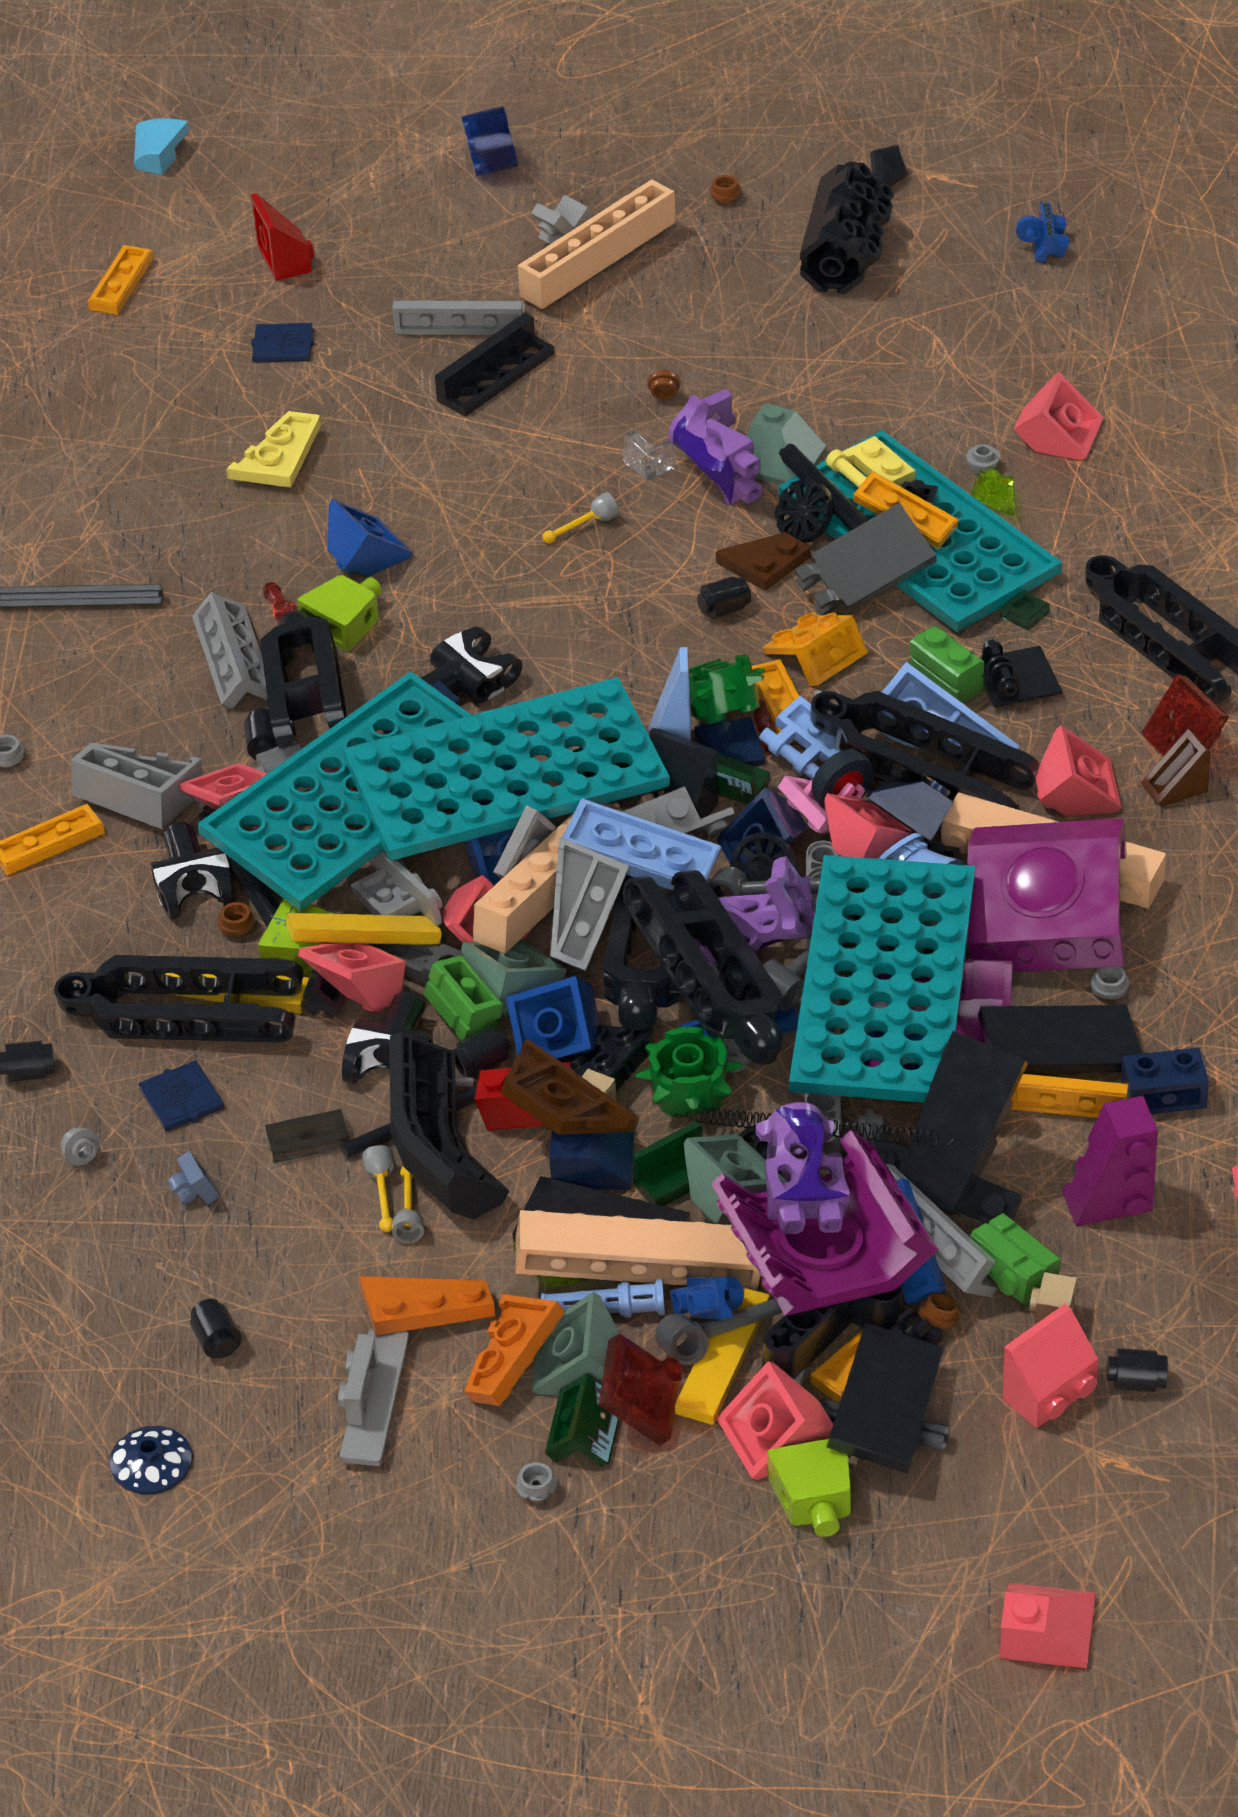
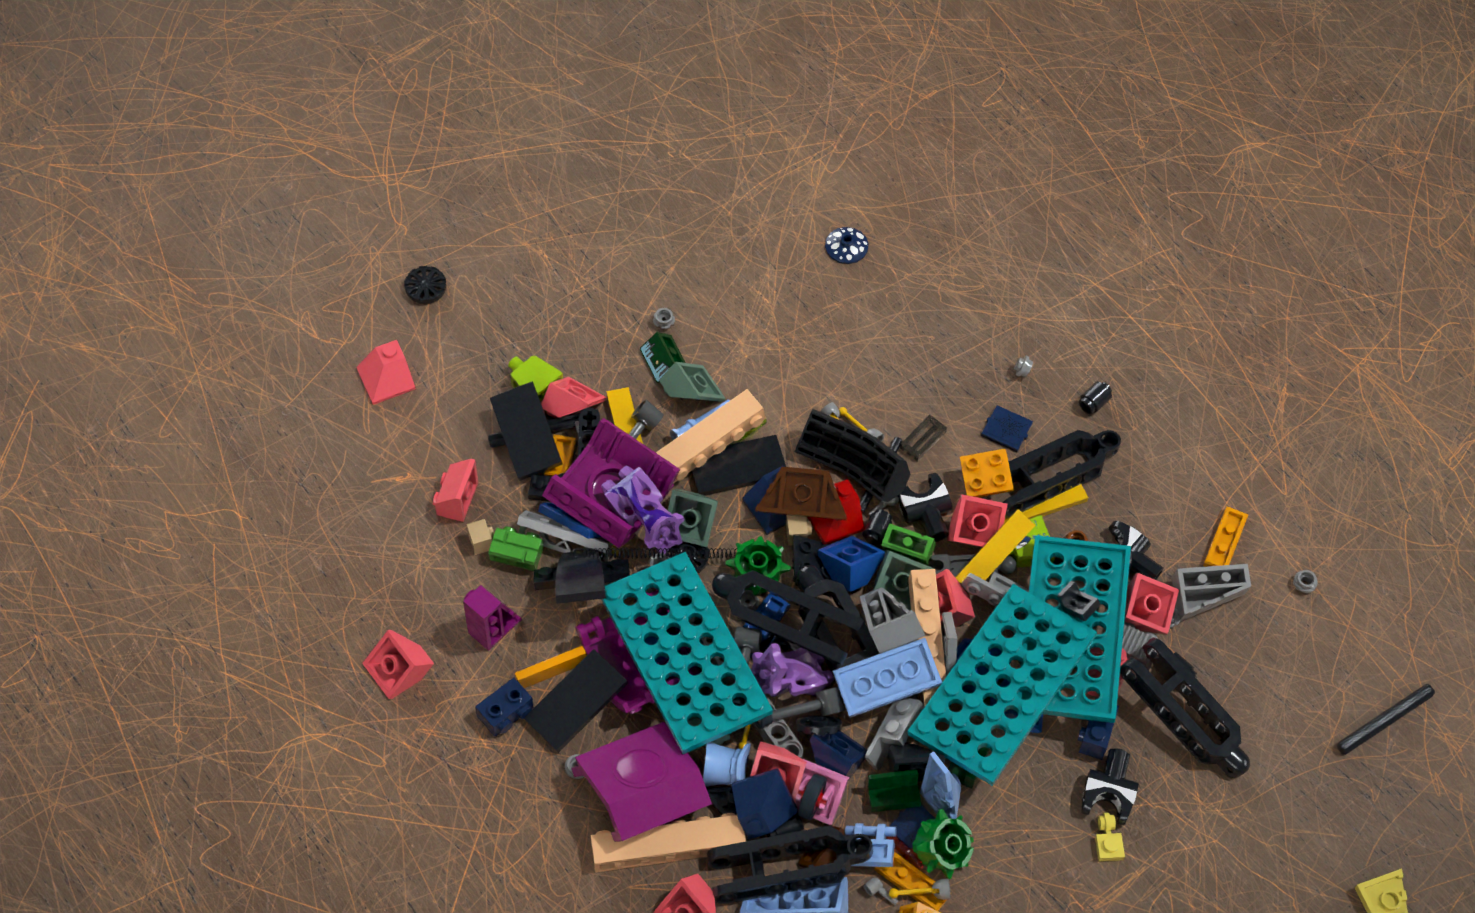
camera: 140 degrees right, 15 degrees up
sand blue tile [167,1150,221,1205] -> none
black brick [190,1299,242,1359] -> none
light grey fence [192,592,268,709] -> none
clear red piece [263,582,298,622] -> none
lime torso [297,575,382,652] -> none
blue slope [328,499,413,577] -> none
light grey bracket [338,1329,409,1466] -> none
orange wing [359,1276,495,1336] -> none
orange wing [464,1294,565,1406] -> none
clear red plate [599,1333,683,1446] -> none
dark green panel [632,1121,703,1206] -> none
blue hips [670,1275,744,1319] -> none
dark orange plate [918,1292,959,1330] -> none
black brick [1106,1348,1168,1392] -> none
none -> black wheel [404,266,447,304]
none -> hinge [889,879,951,900]
none -> light orange bracket [960,449,1014,498]
none -> black bracket [1057,581,1100,621]
none -> light yellow plate [1095,813,1125,862]

